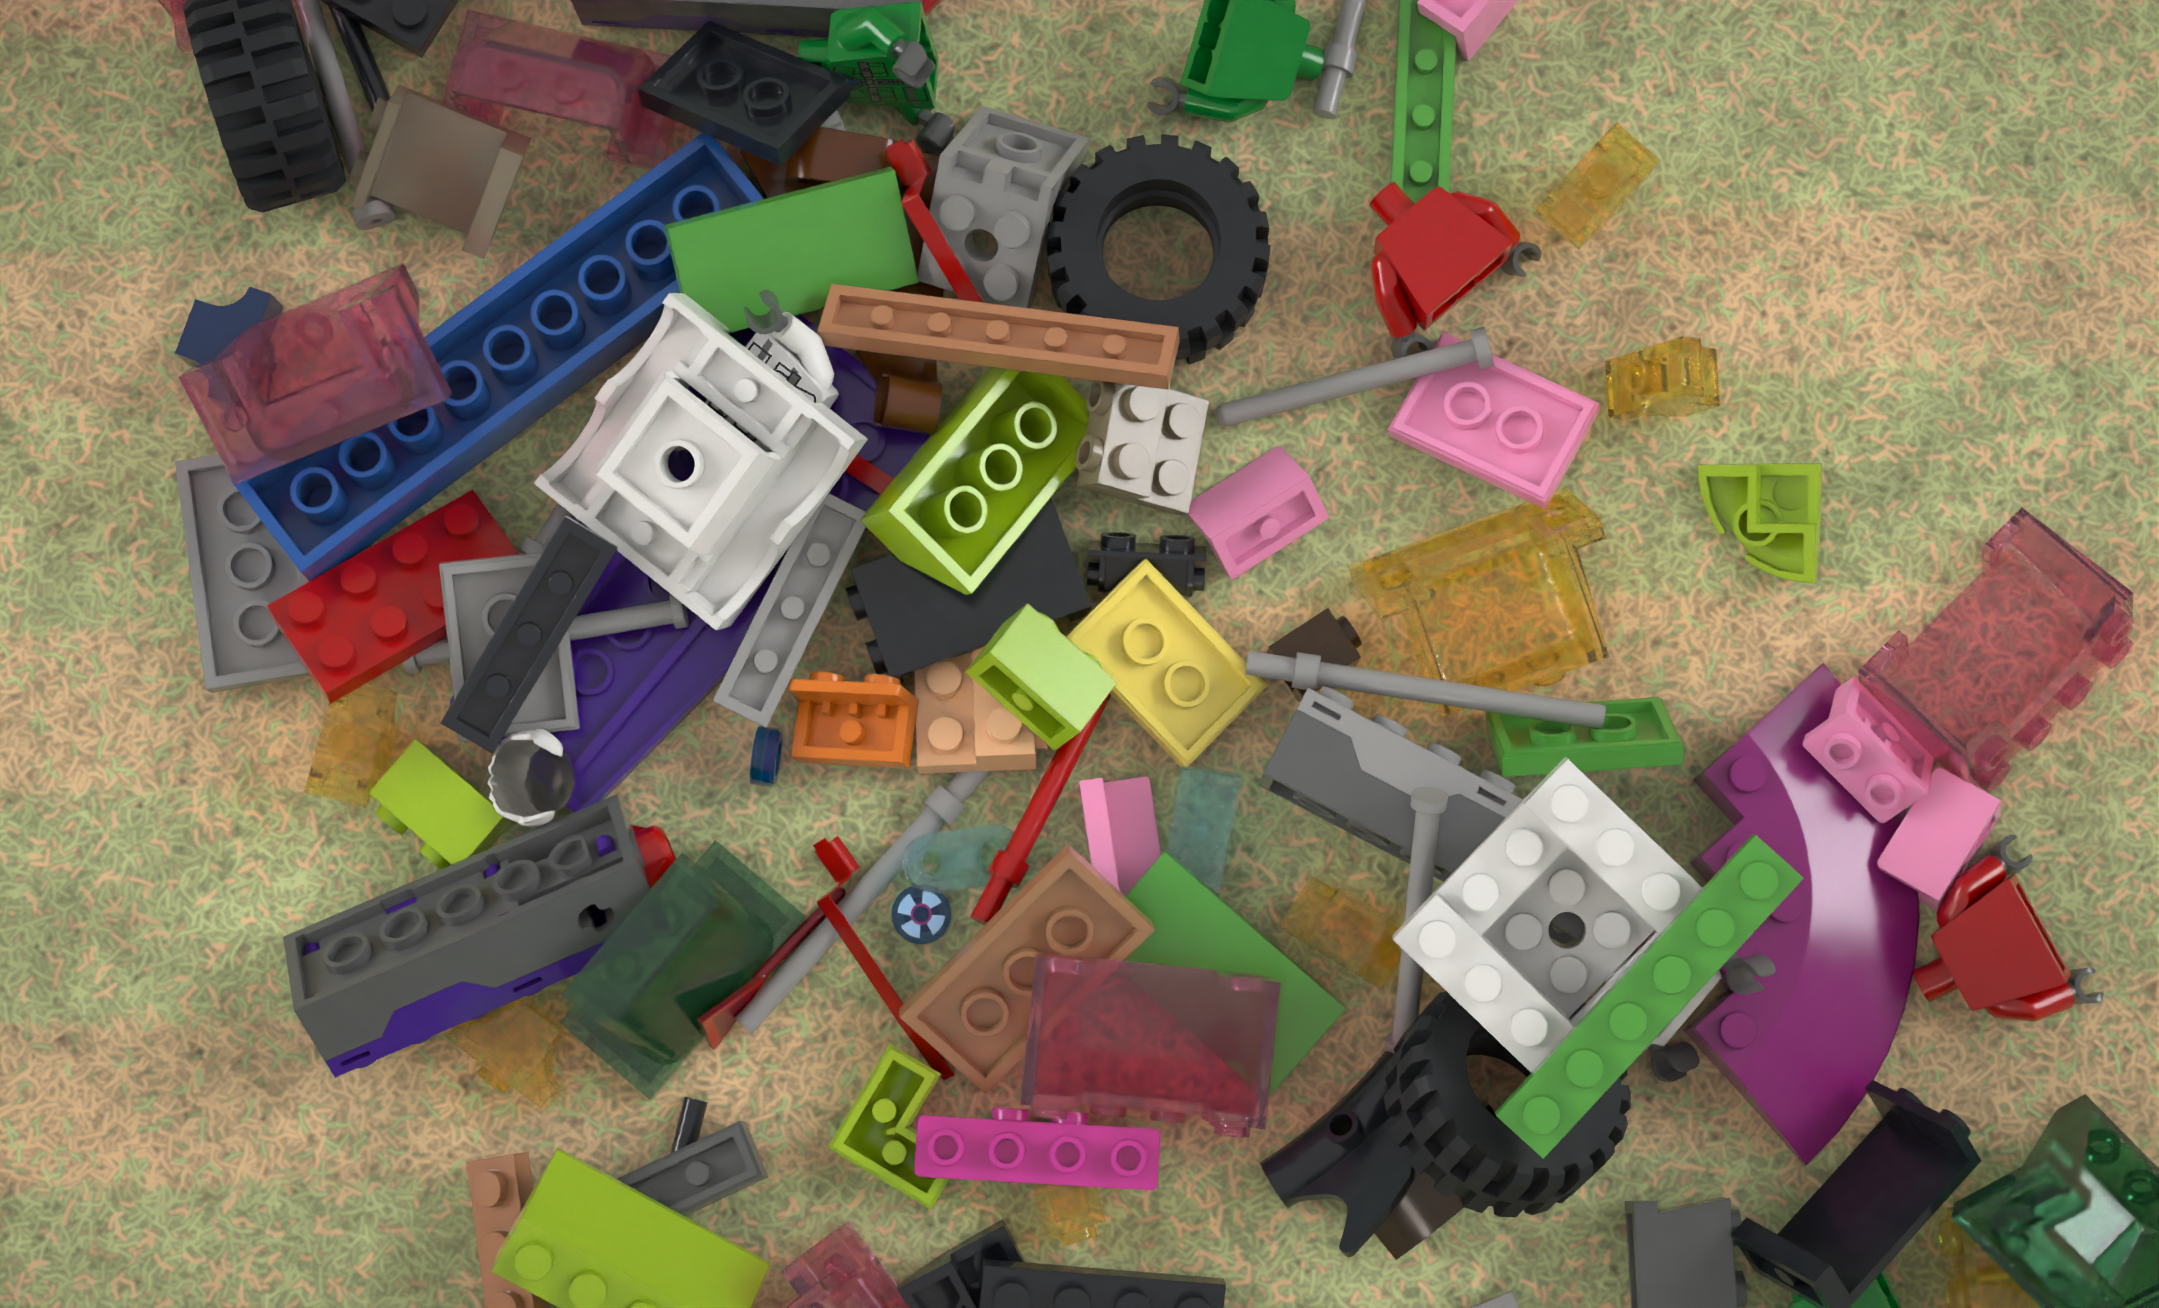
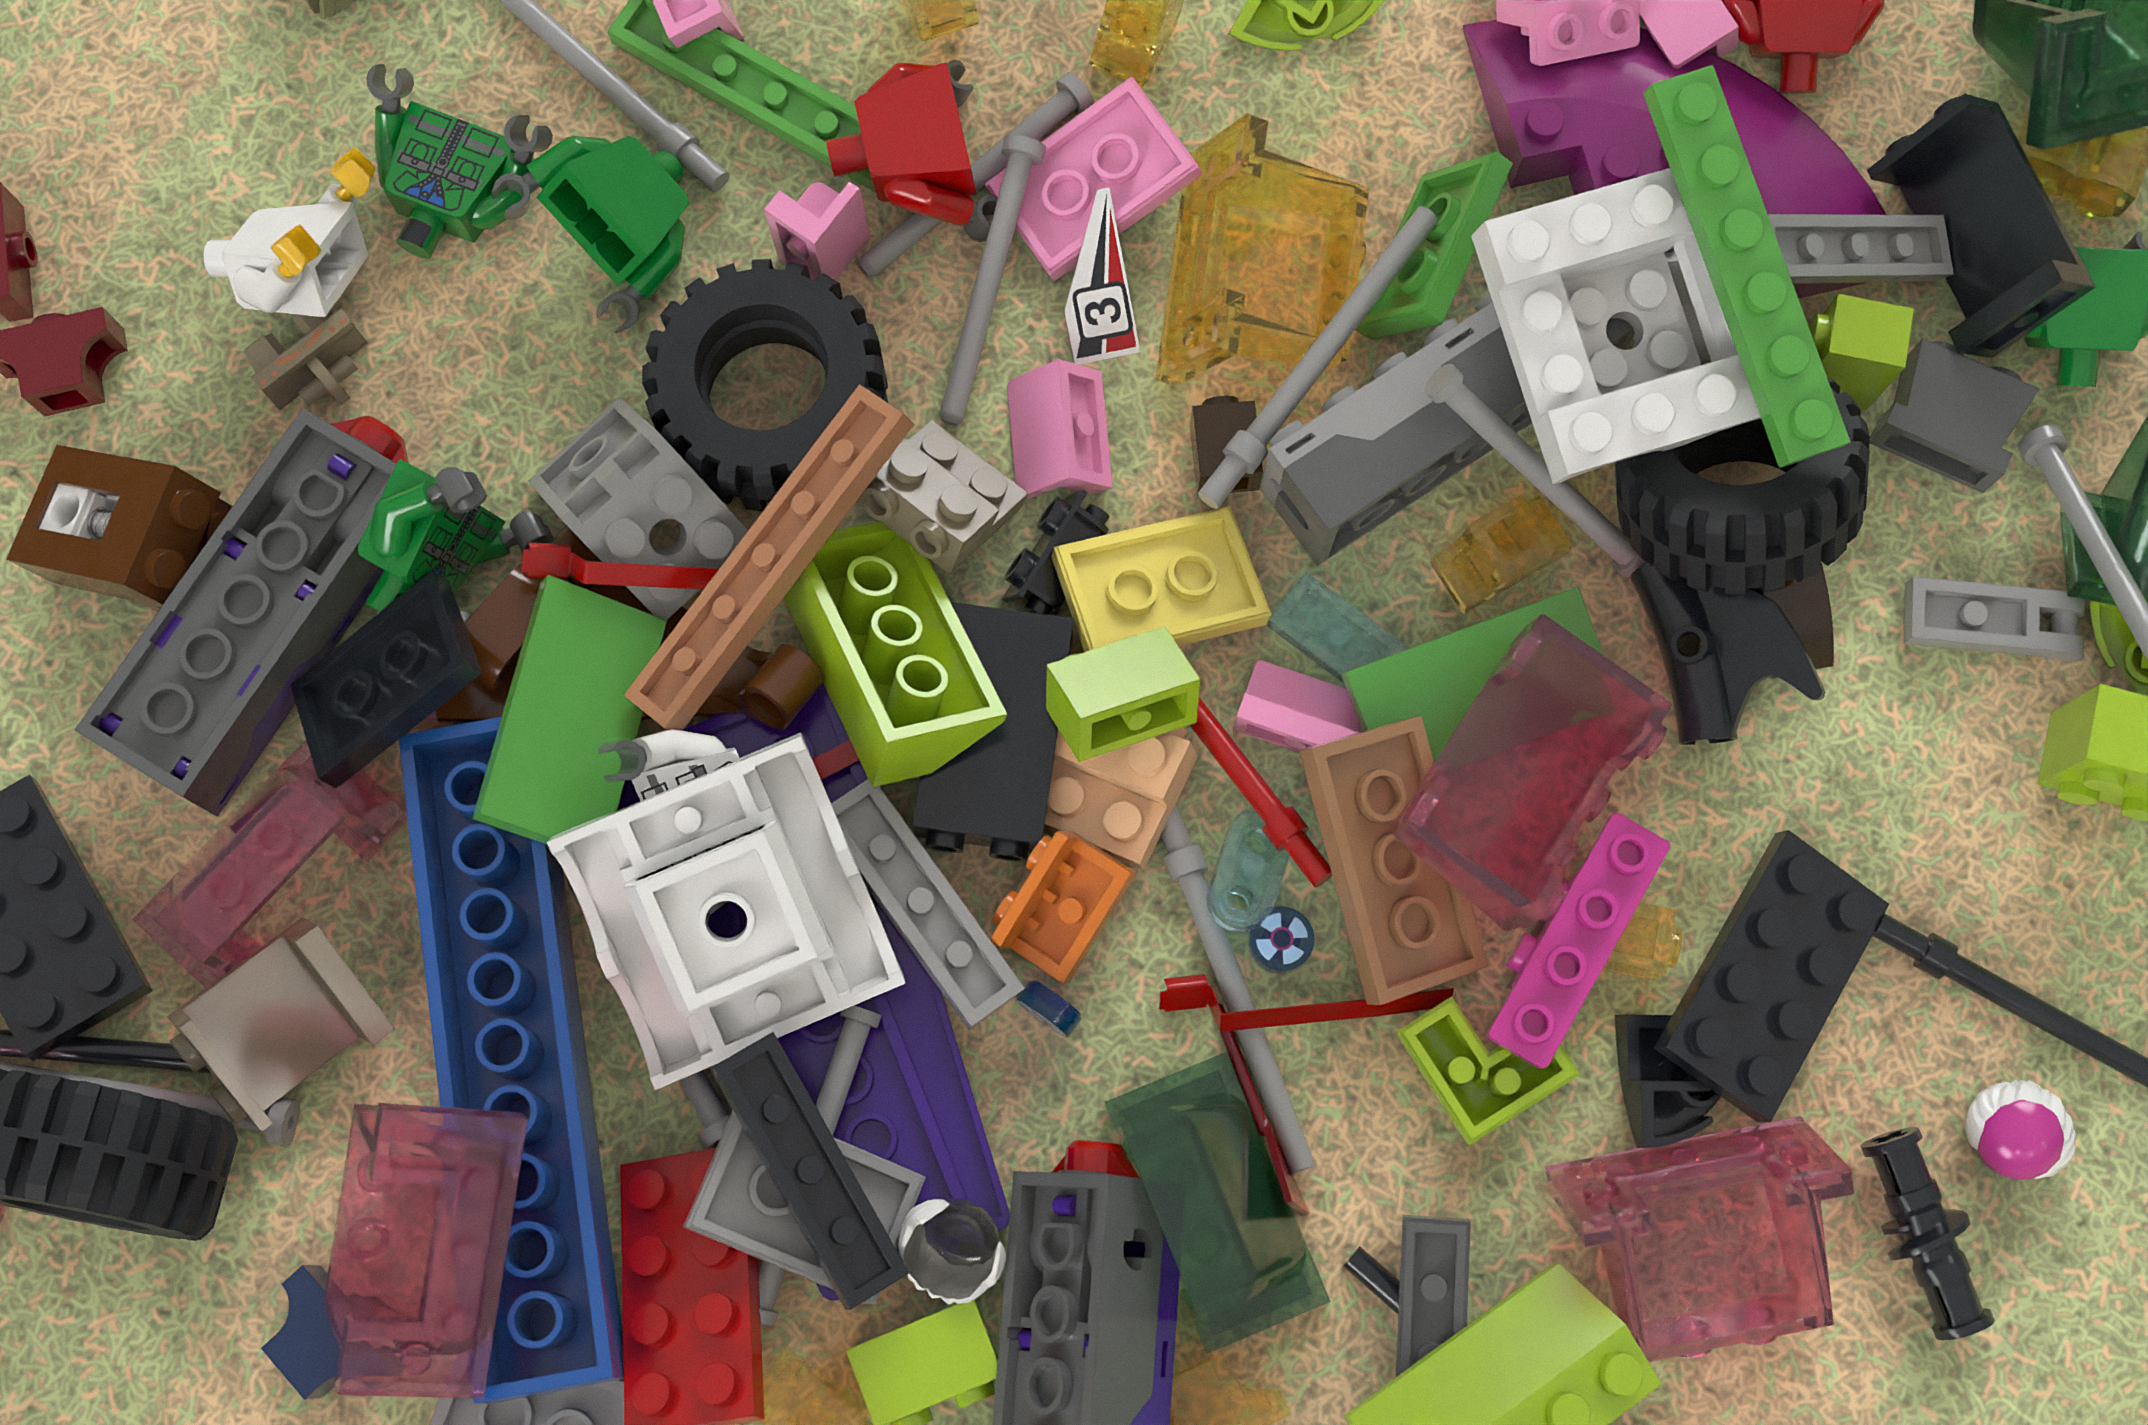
camera: 65 degrees left, 5 degrees down
none -> bright pink panel [764,182,870,281]
none -> light grey bar [858,72,1095,277]
none -> sticker [1064,187,1140,365]
none -> light grey plate [1768,214,1954,283]
none -> lime brick [1809,294,1914,410]

